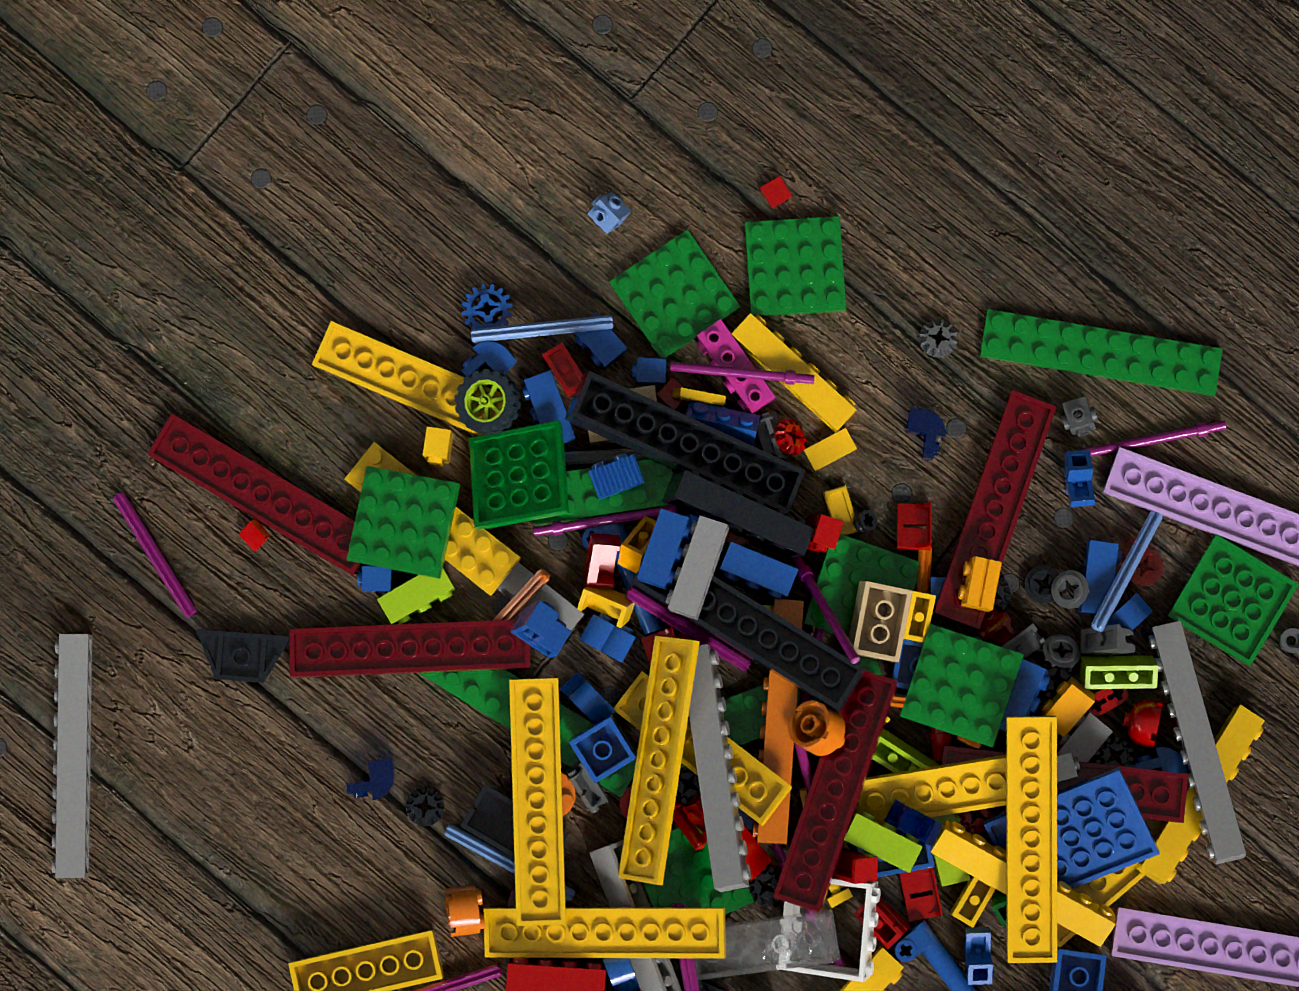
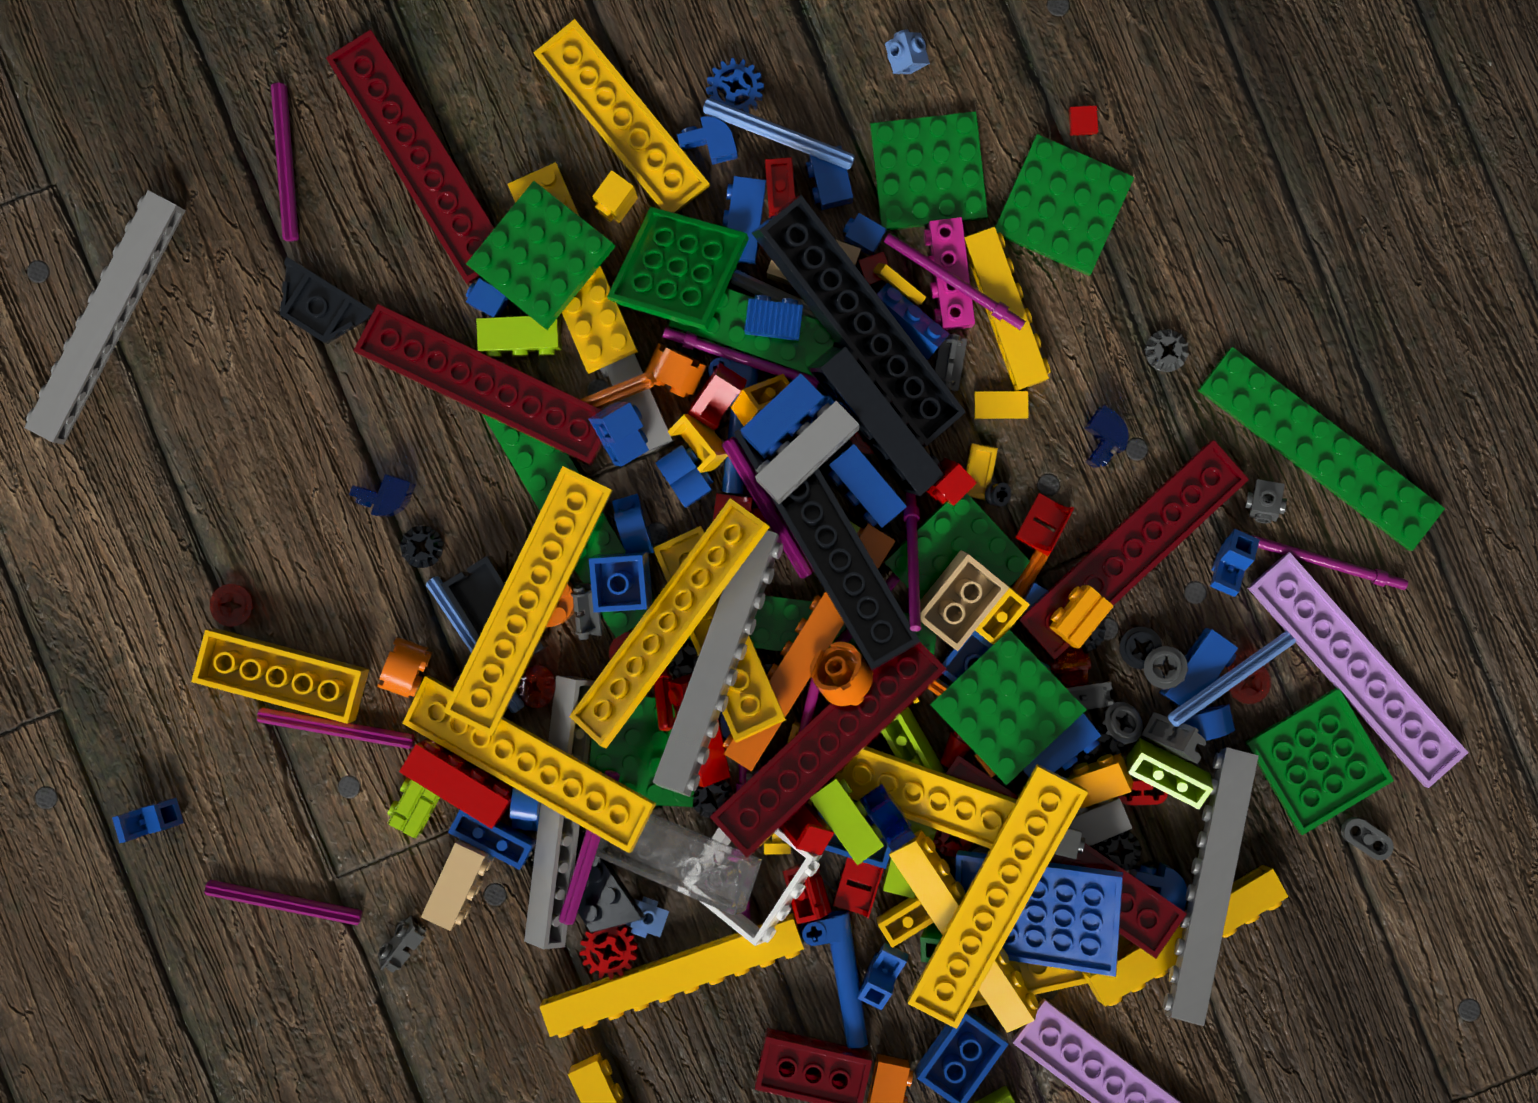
camera: 30 degrees right, 5 degrees up
red tile [239,518,271,552] -> none
black wheel [455,369,521,435] -> none
red gear [774,418,807,456] -> none
red cylinder [1123,700,1163,749] -> none
none -> clear red gear [210,584,254,627]
none -> clear red gear [517,665,556,708]
none -> orange brick [645,343,707,398]

